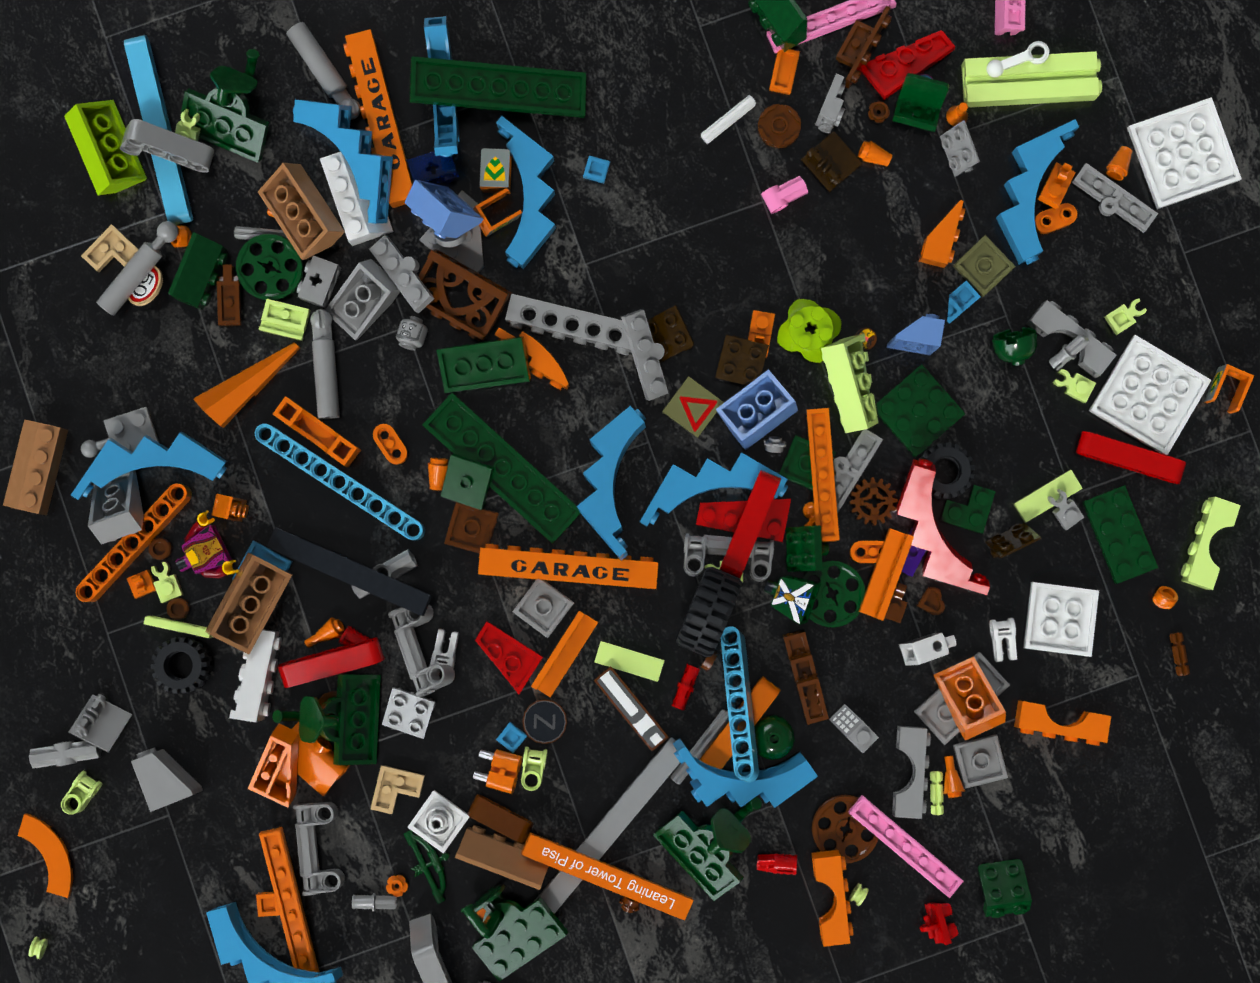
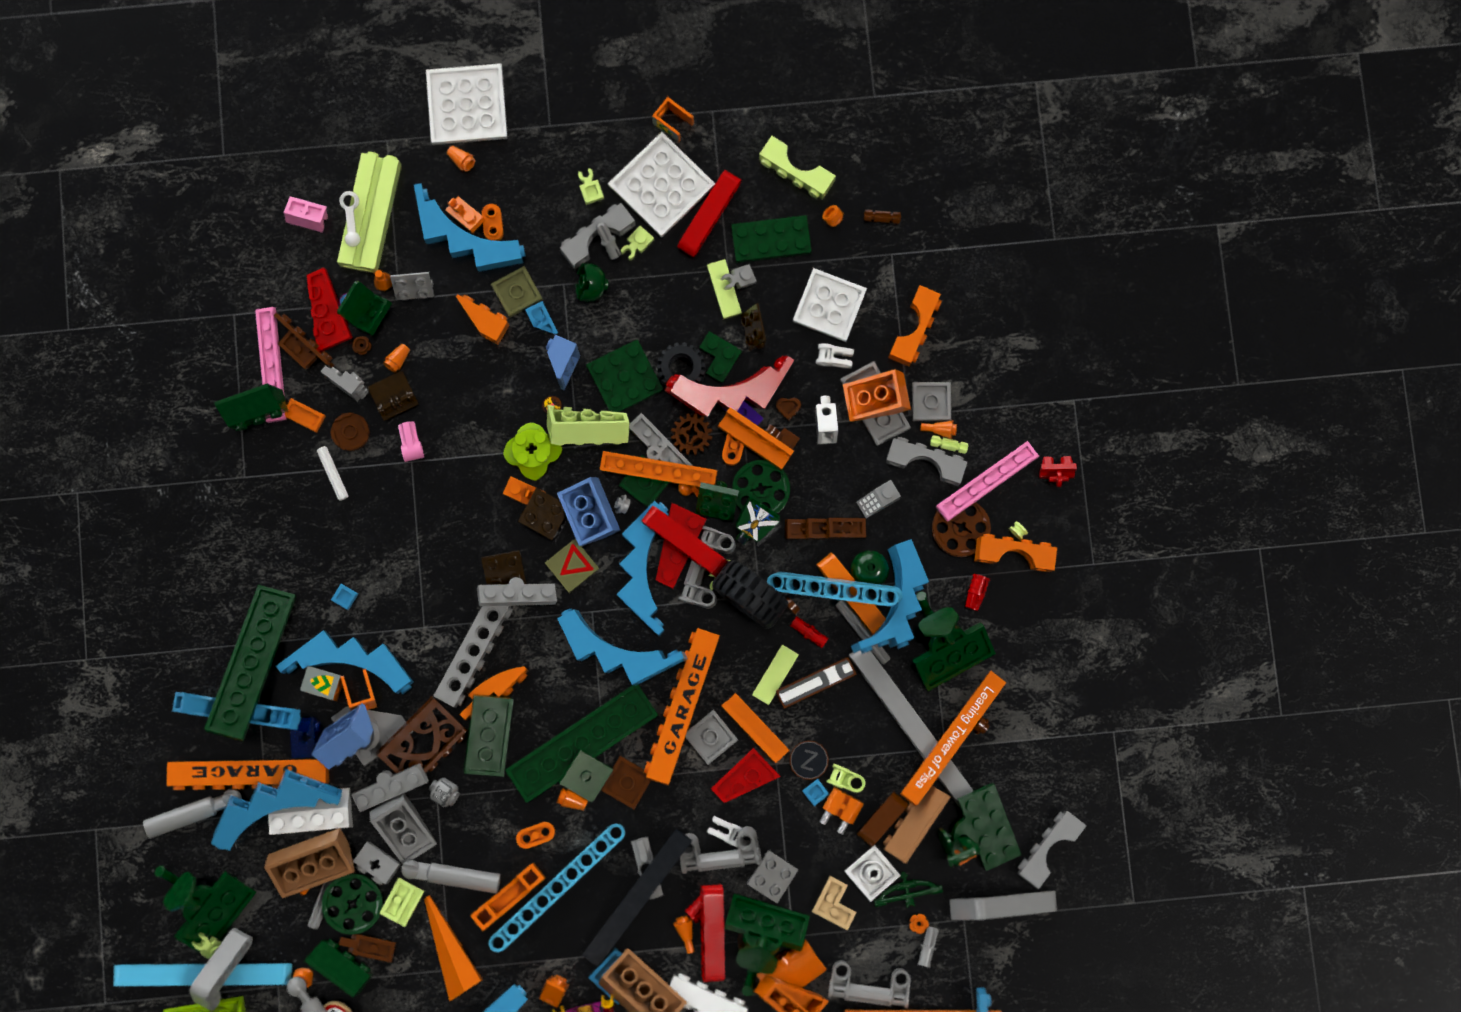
camera: 80 degrees left, 5 degrees down
dark green bracket [978,859,1032,918] -> none
light grey hinge [1072,163,1158,233] -> none

